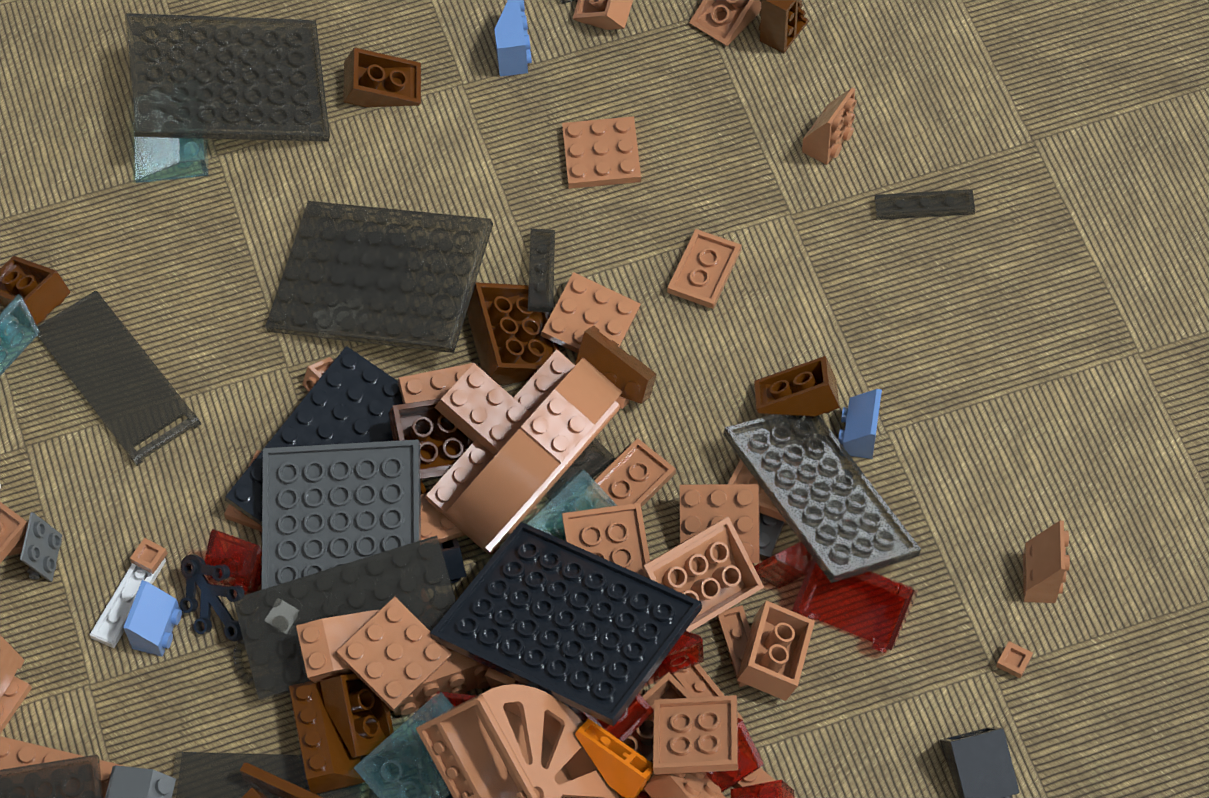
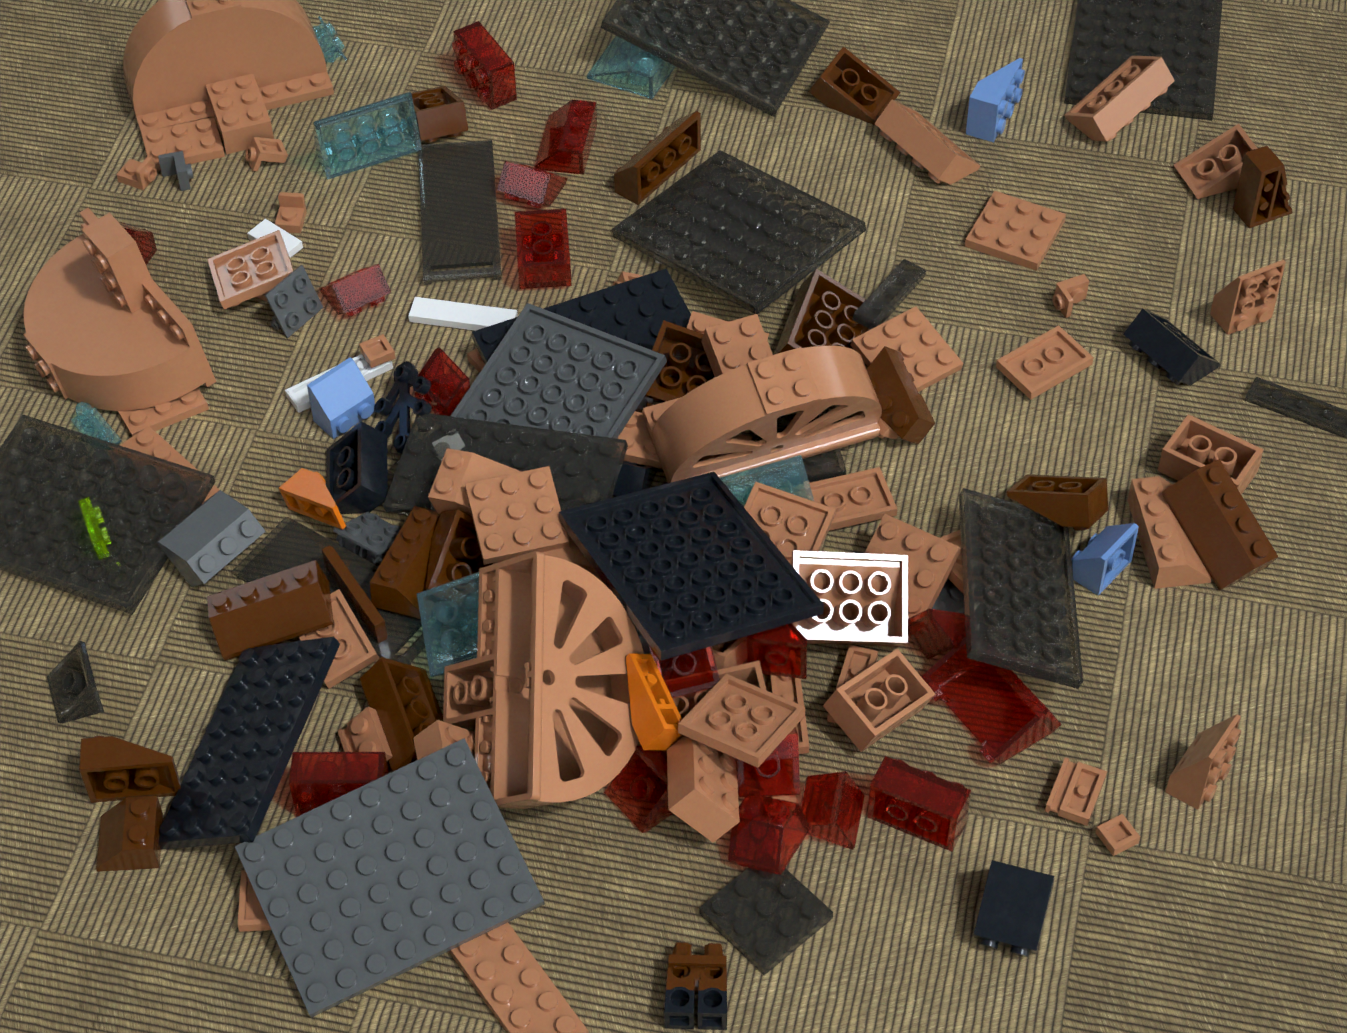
camera: 30 degrees right, 10 degrees down
none -> orange slope [279,468,346,530]
none -> clear red slope [319,264,391,317]
none -> black slope [326,421,388,514]
none -> dark grey hinge [333,512,401,566]
none -> white tile [408,297,518,331]
none -> clear red brick [452,21,517,110]
none -> clear red slope [497,161,568,208]
none -> clear red brick [515,209,572,289]
none -> clear red slope [535,99,598,175]
none -> reddish brown slope [614,111,701,205]
none -> clear red slope [795,771,865,850]
none -> clear red brick [867,756,971,852]
none -> nougat slope [874,100,980,185]
none -> nougat plate [1045,757,1107,826]
none -> nougat bracket [1053,274,1089,318]
none -> black slope [1123,308,1221,386]
none -> nougat slope [1128,476,1211,589]
none -> nougat brick [1158,414,1264,495]
none -> reddish brown slope [1162,459,1278,591]

